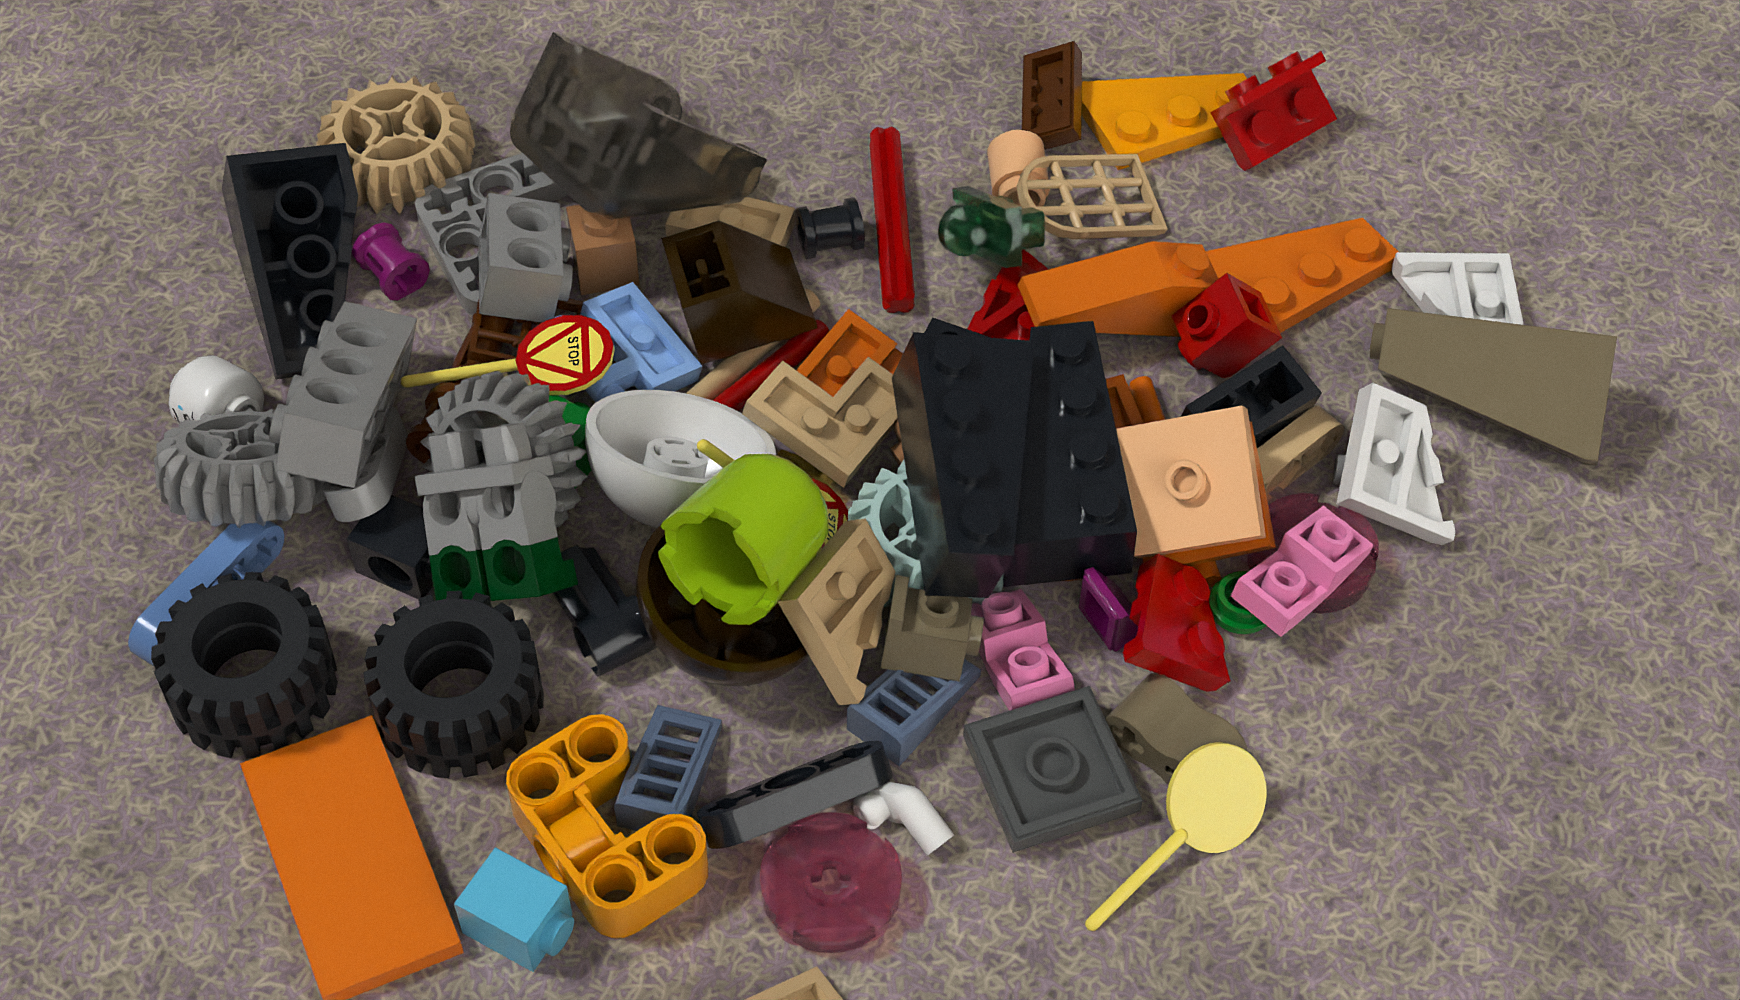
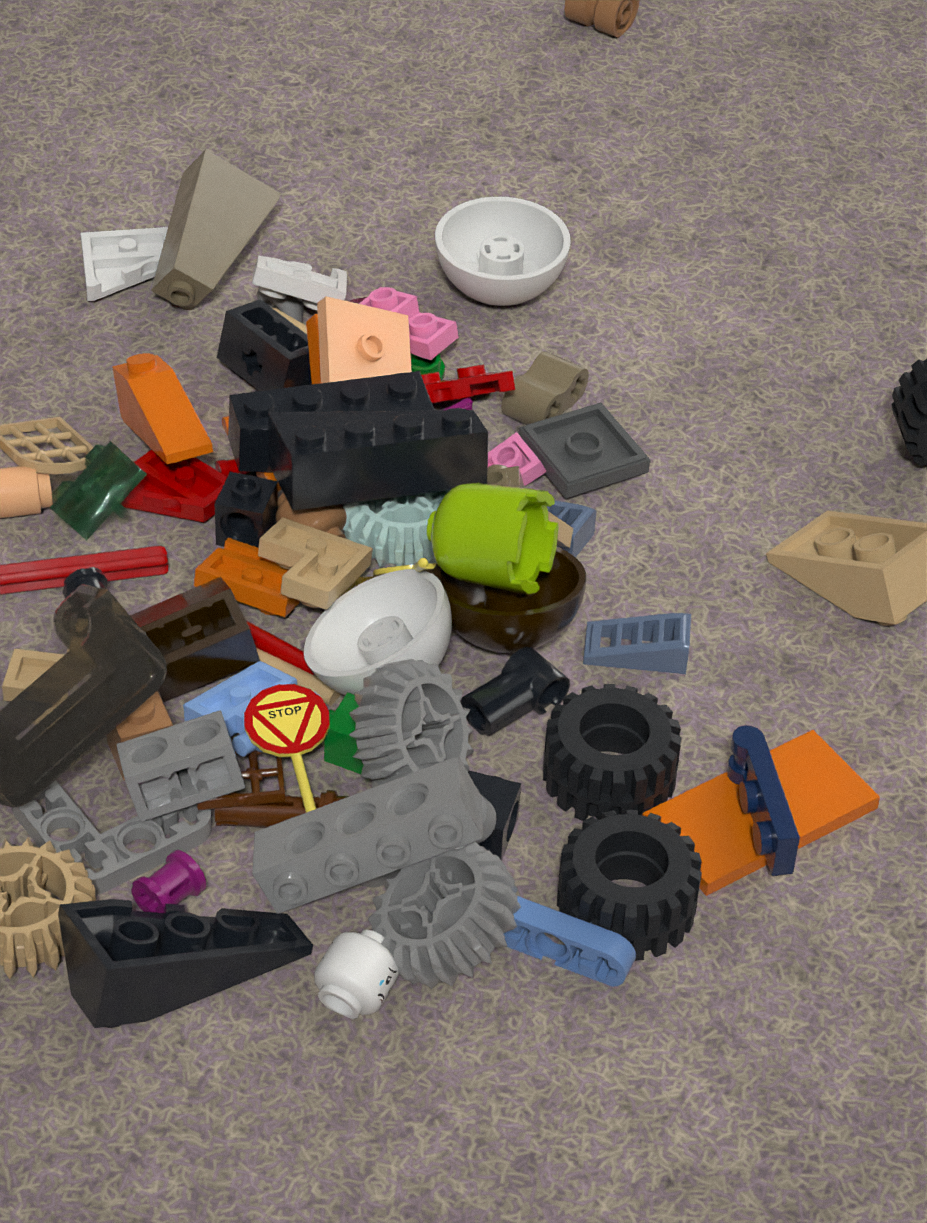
camera: 100 degrees left, 10 degrees down
light grey hips [415,422,578,601] -> none
medium azure brick [454,847,574,972] -> none
light orange beam [506,714,708,938] -> none
black beam [697,741,893,849] -> none
clear pink plate [760,812,902,953] -> none
white arm [853,782,954,856] -> none
light yellow piece [1085,742,1267,931] -> none
red brick [1172,273,1282,378] -> none
orange wing [1206,218,1399,333] -> none
none -> white piece [435,197,570,306]
none -> dark blue plate [727,725,800,876]

